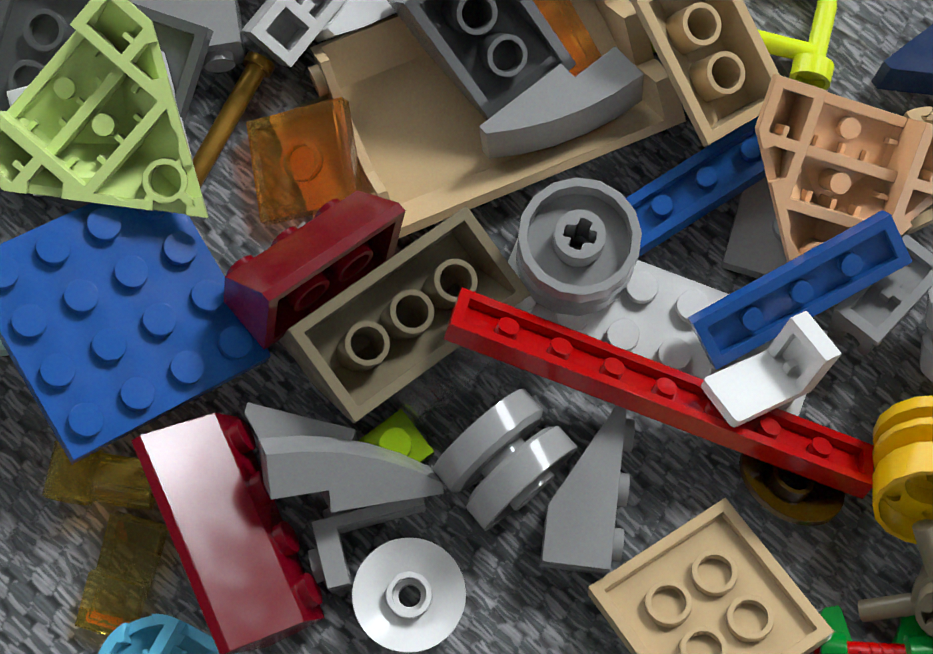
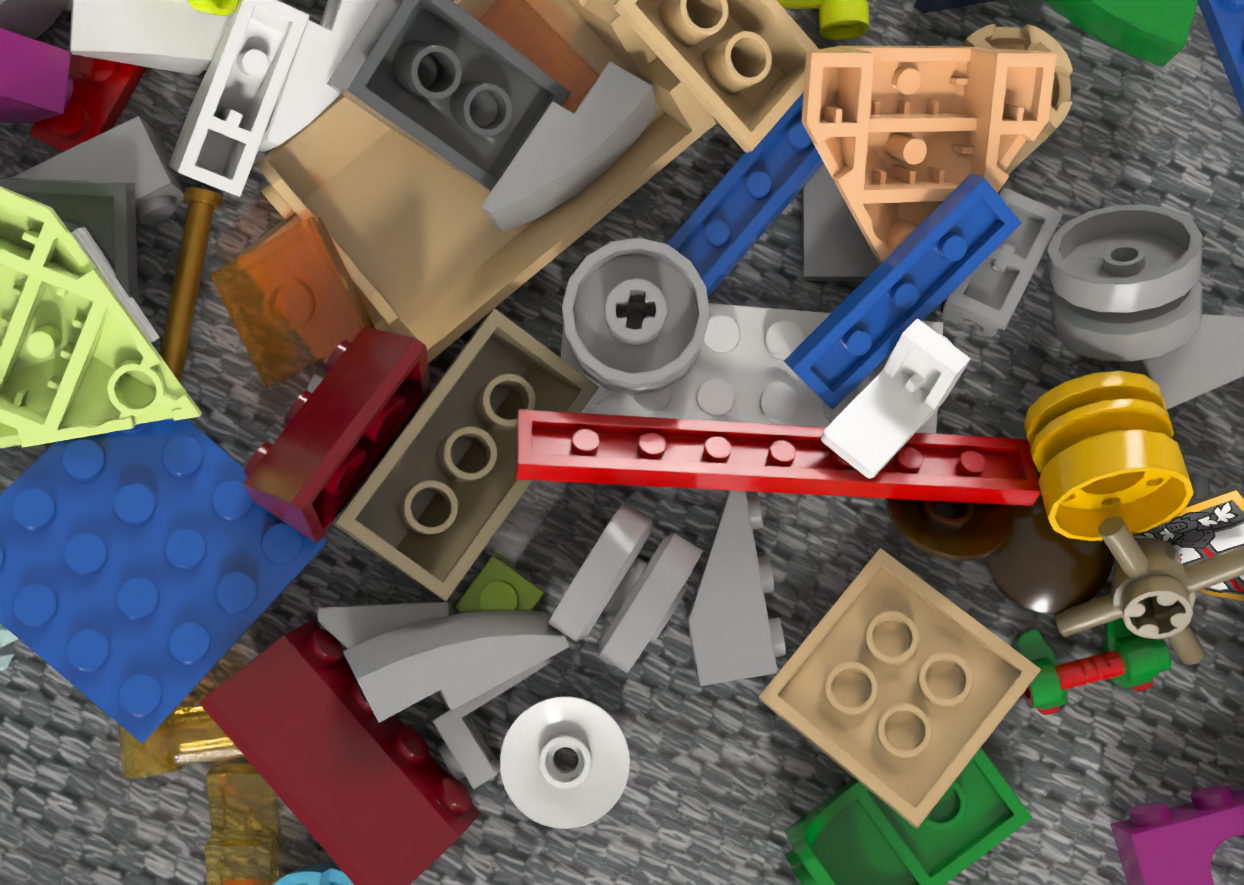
camera: 10 degrees left, 10 degrees up
none -> dark brown dish [986,493,1114,613]

